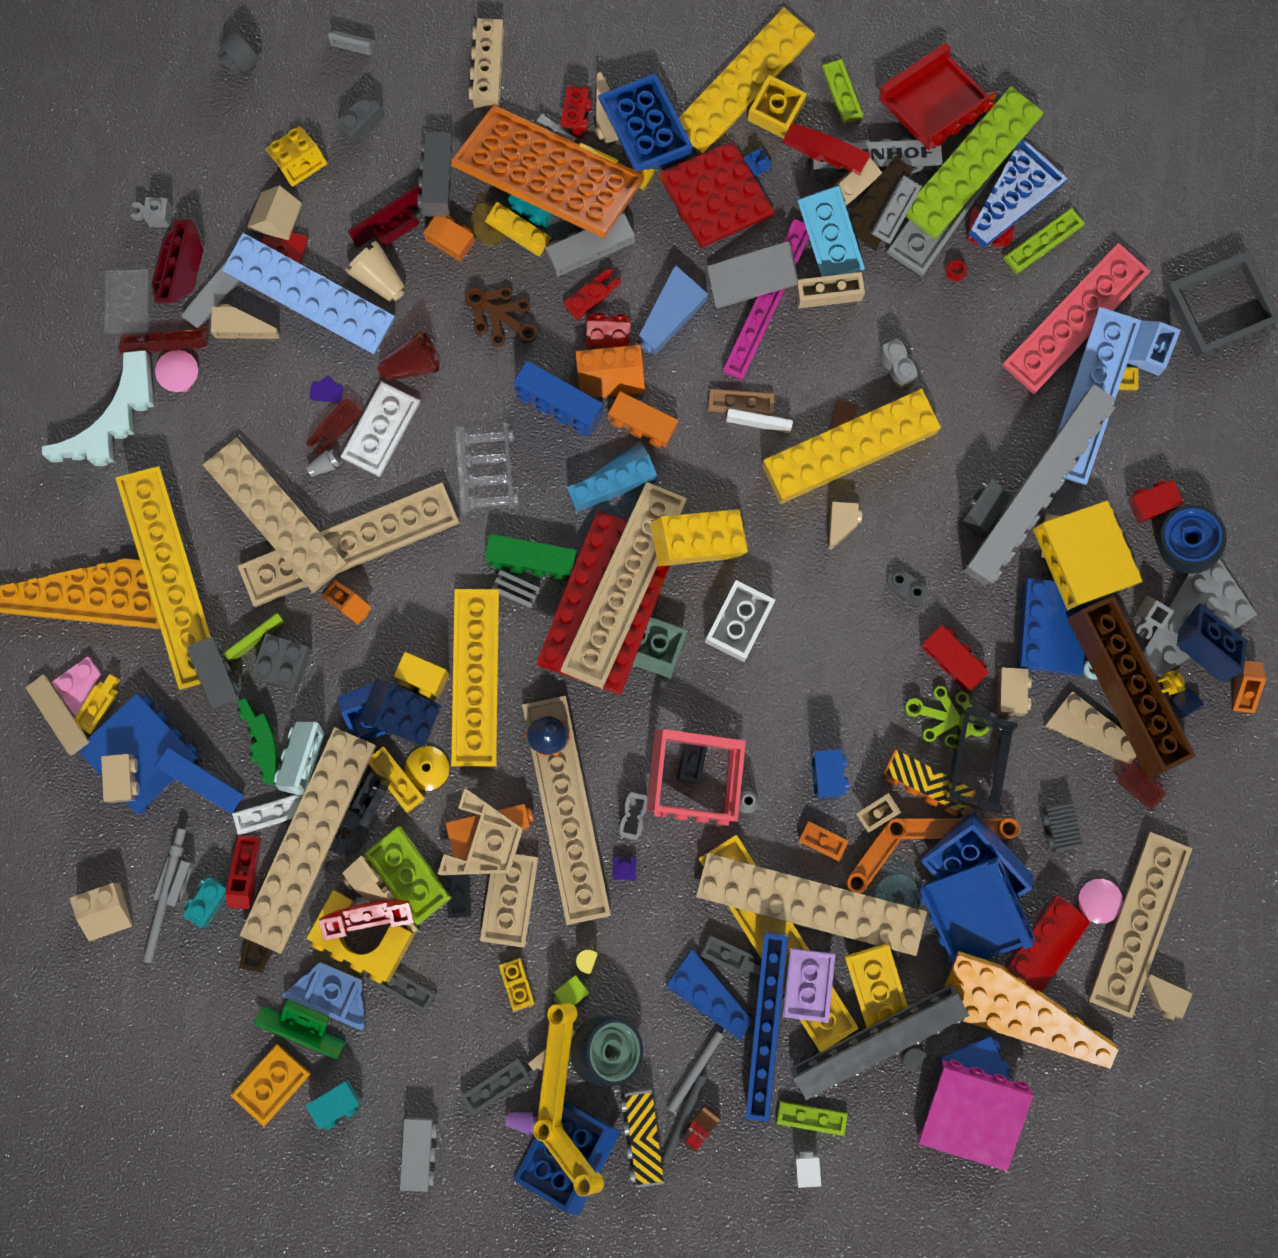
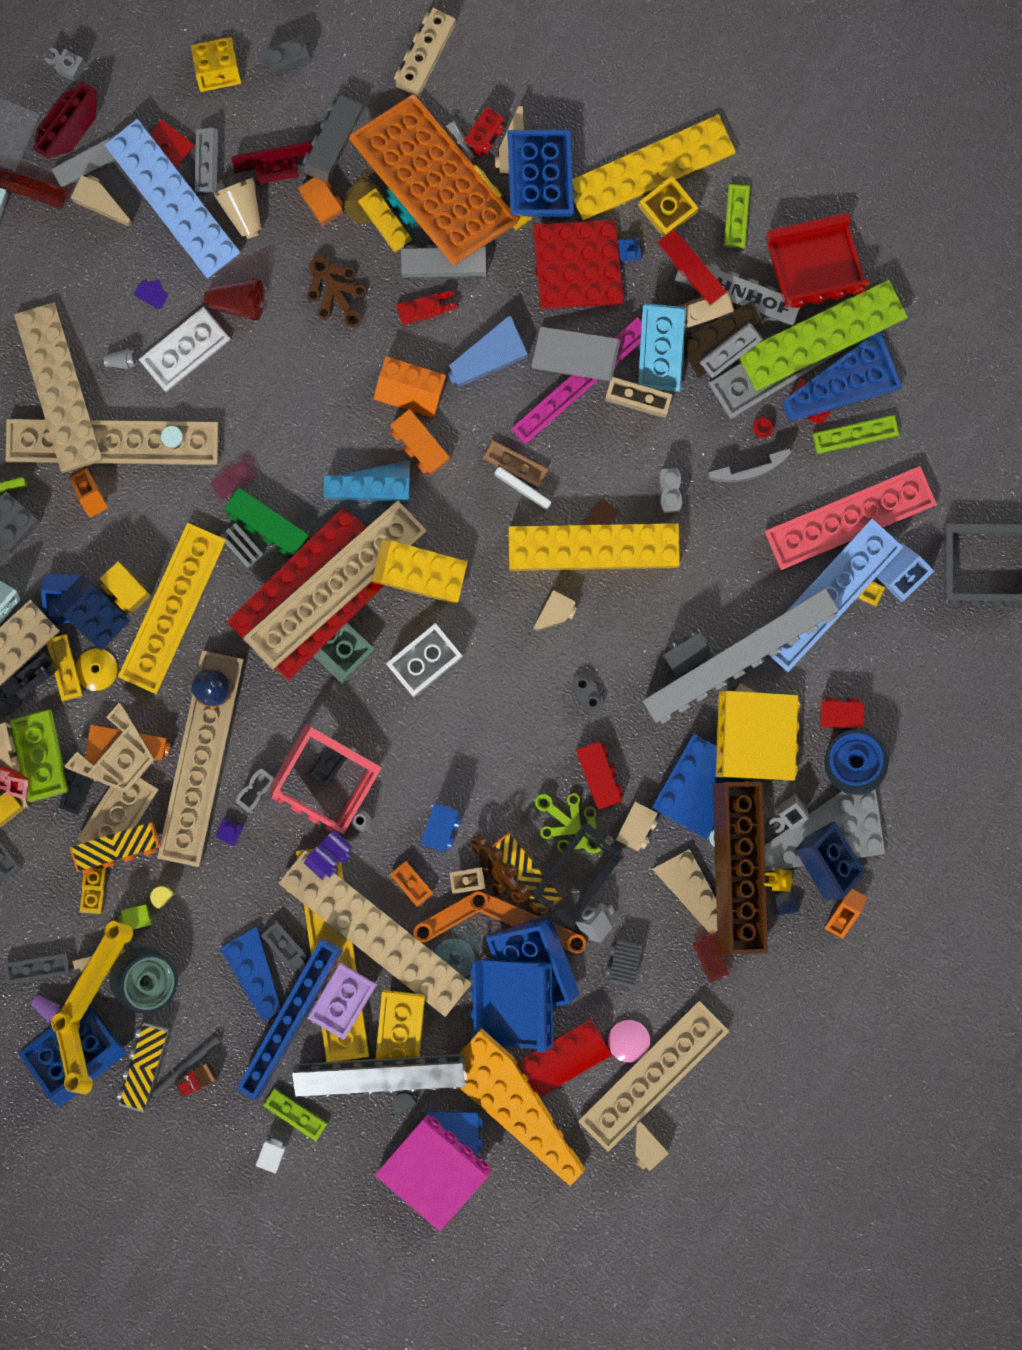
camera: 25 degrees right, 5 degrees up
bright pink dish [155,350,199,392] -> none
tan slope [247,185,302,240] -> none
clear red hinge [307,398,363,455] -> none
clear fence [455,423,519,517] -> none
blue brick [513,361,604,436] -> none
red bracket [586,313,631,347] -> none
light grey bar [667,1030,724,1113] -> none
none -> brick [69,822,161,875]
none -> light aqua tile [161,426,183,448]
none -> light grey plate [195,128,218,193]
none -> clear pink plate [210,459,257,501]
none -> dark purple brick [303,830,353,880]
none -> reddish brown plant [470,835,531,903]
none -> light grey brick [576,903,615,943]
none -> light grey slope [707,449,791,482]

